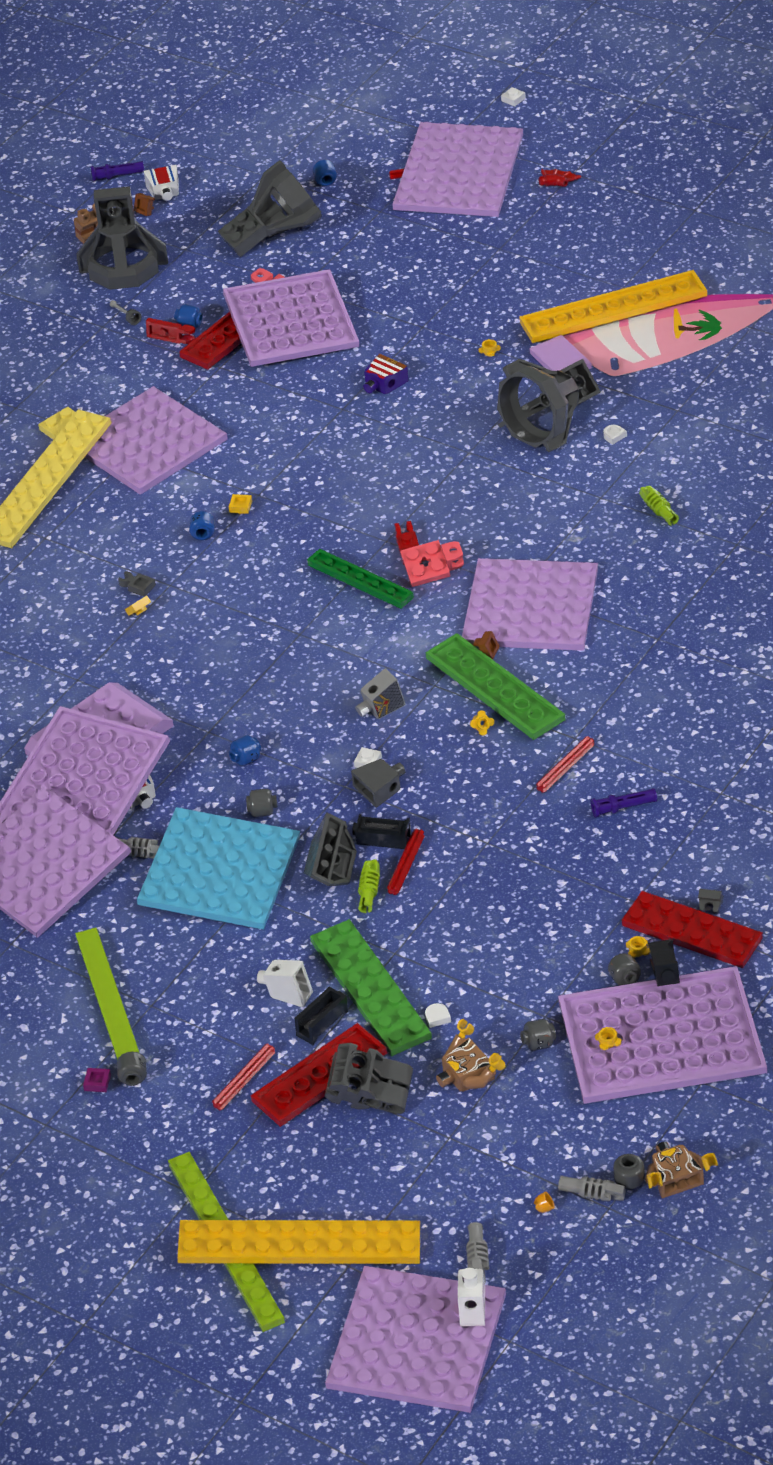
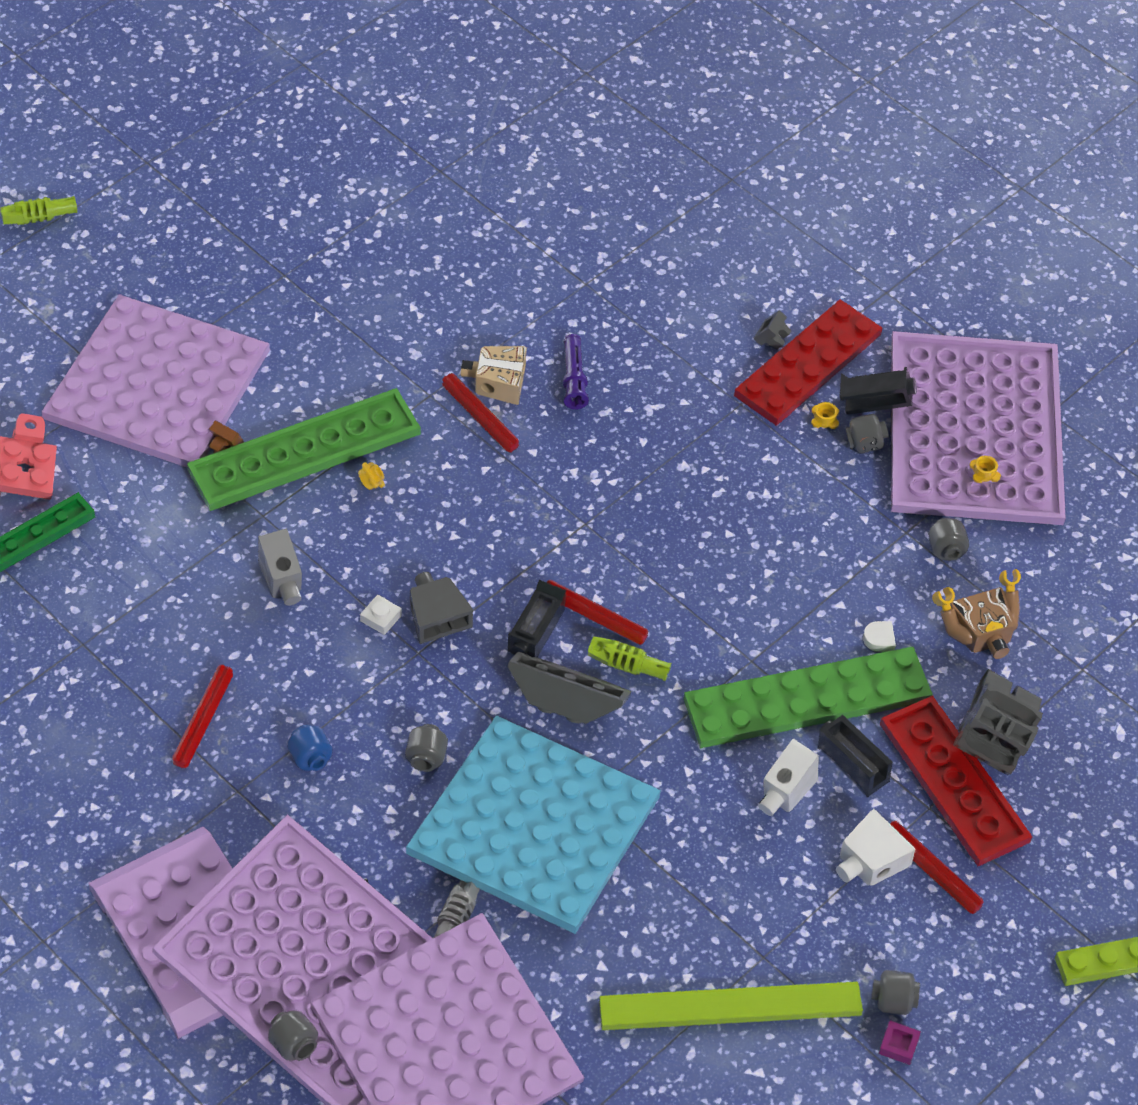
camera: 85 degrees left, 10 degrees up
none -> red axle [172,665,233,769]
none -> dark grey head [268,1010,318,1061]
none -> tan torso [461,346,527,405]
none -> white torso [836,809,915,886]

